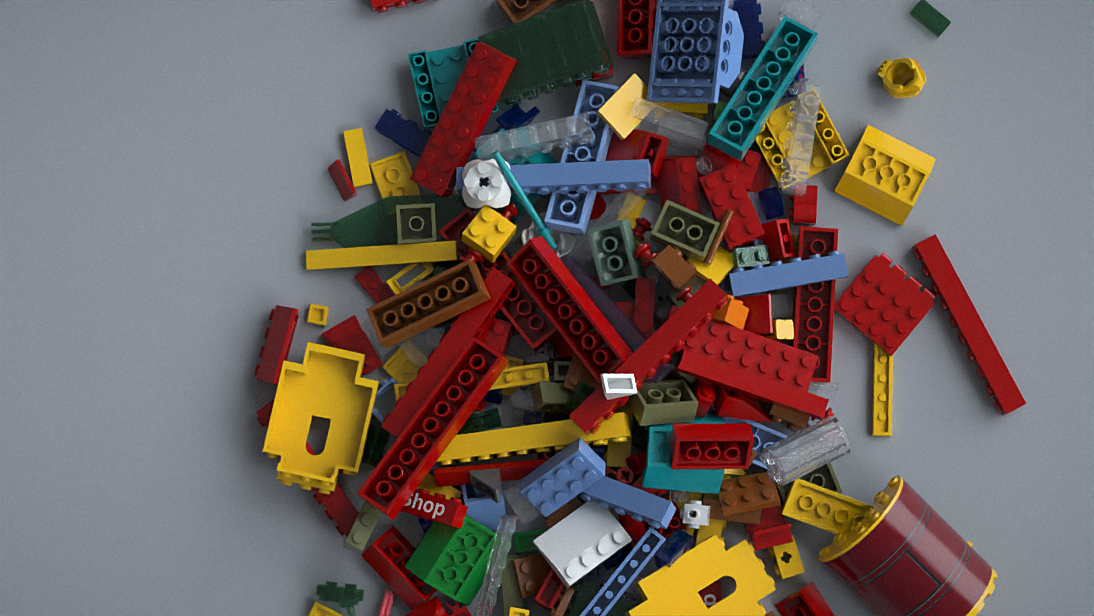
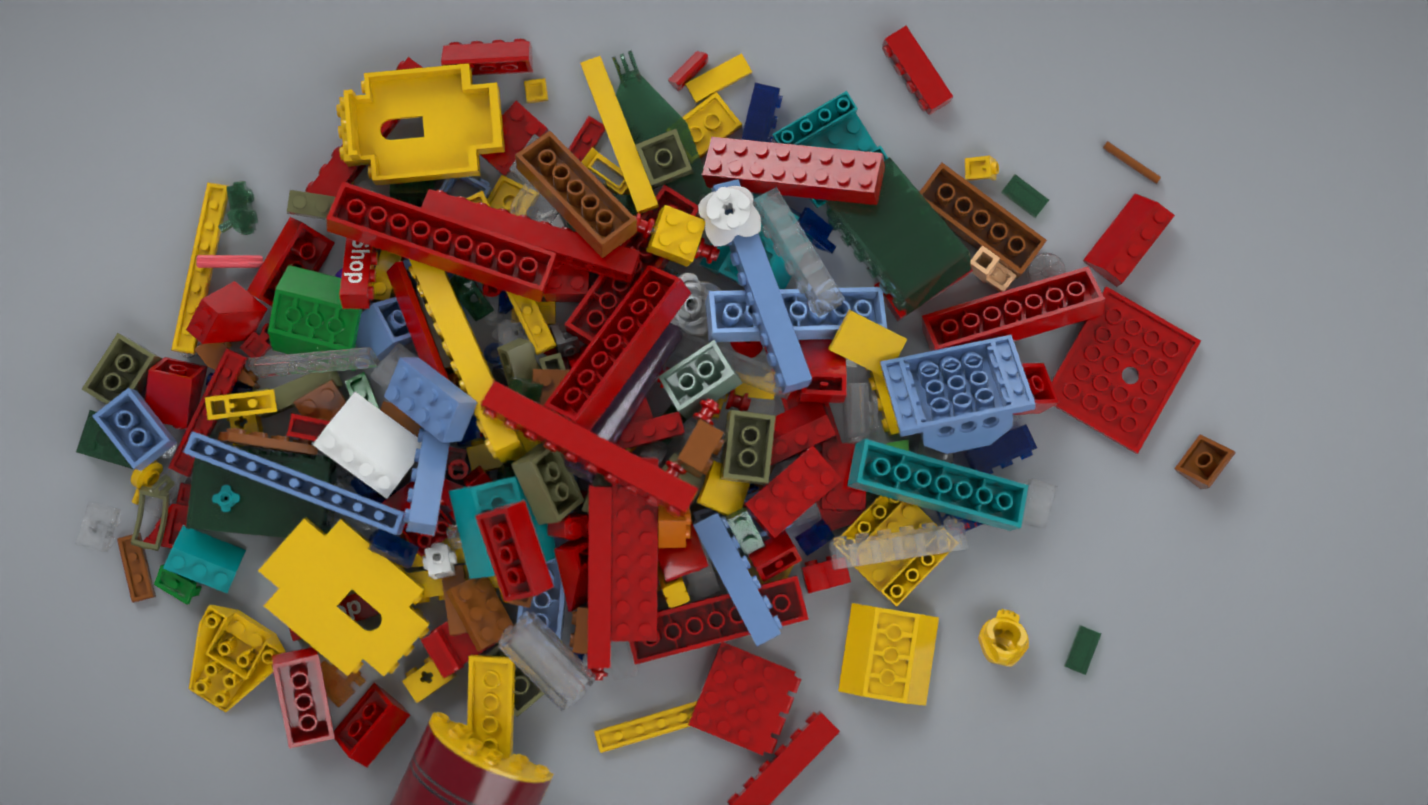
camera: 75 degrees right, 0 degrees up
dark grey slope [469,468,502,504] -> none
teal bar [492,151,557,249] -> none
white slope [601,374,637,400] -> none
clear plate [629,97,709,142] -> none
clear tile [696,155,713,176] -> none
dark orange bar [704,209,734,265] -> none

